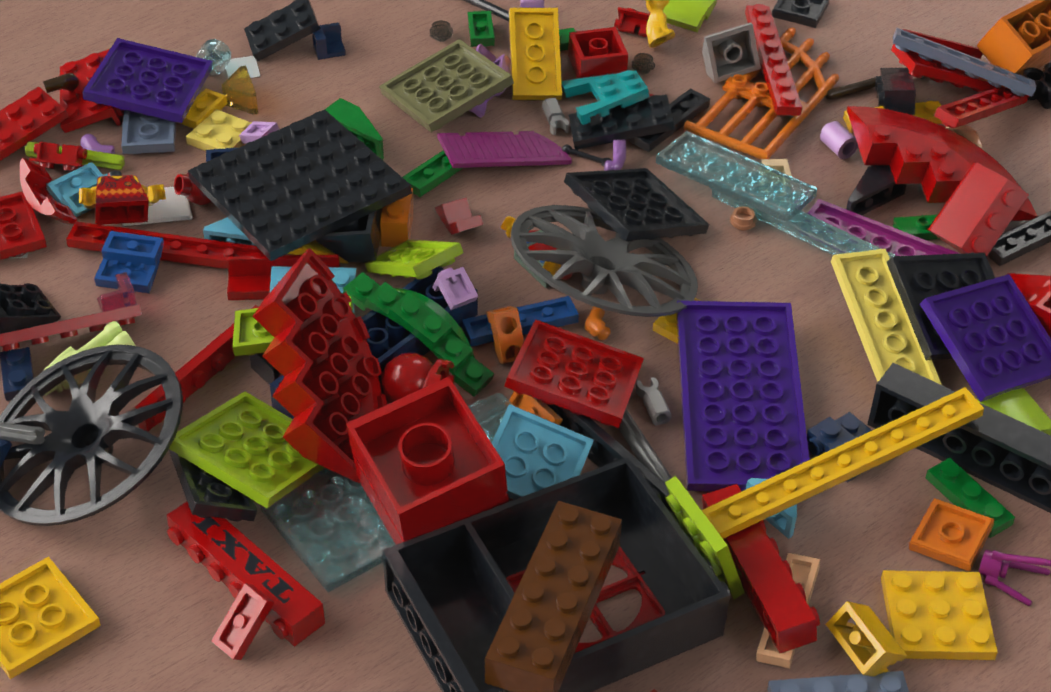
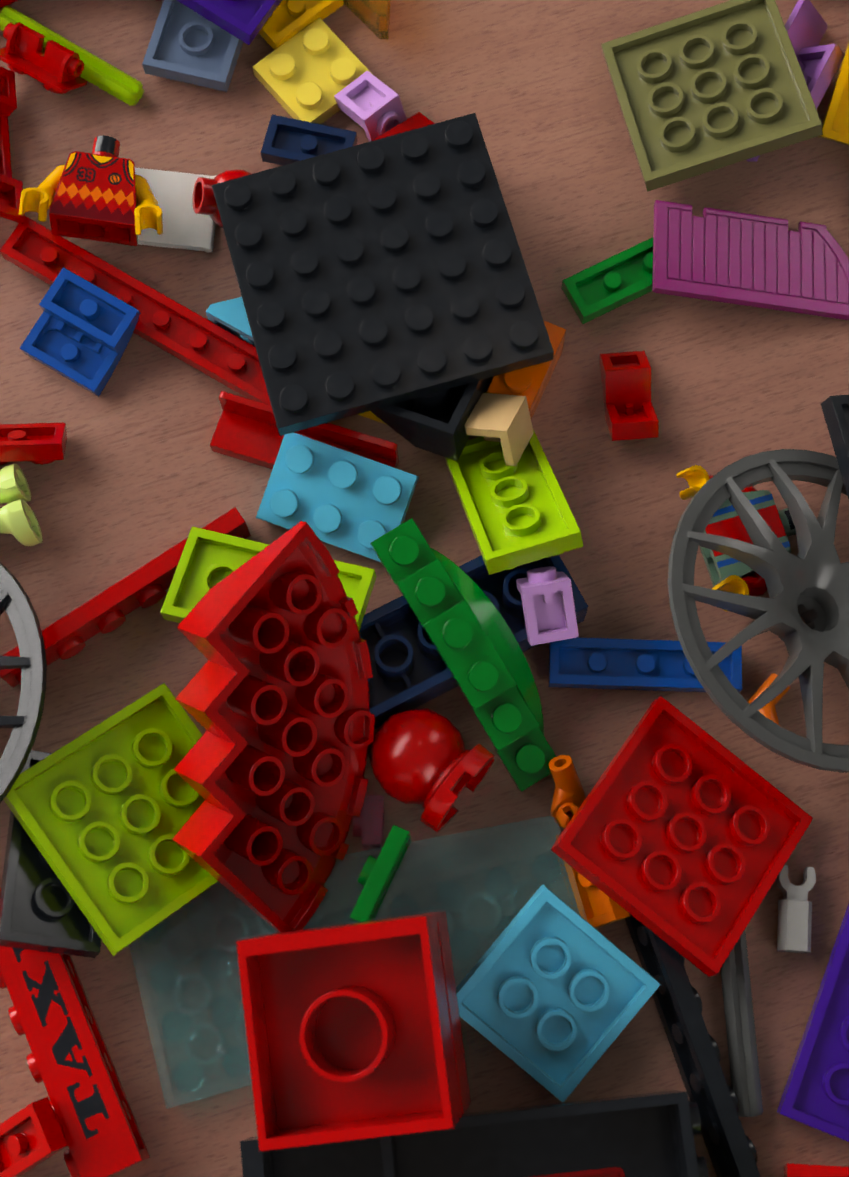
camera: 25 degrees right, 30 degrees up
medium azure slope [47,162,108,217] -> none
medium lavender arm [80,134,115,154] -> none
clear pink panel [97,272,137,312] -> none
green slope [325,98,384,160] -> none
orange leg [486,306,524,364] -> none
none -> tan panel [464,393,534,466]
none -> orange arm [549,755,585,829]

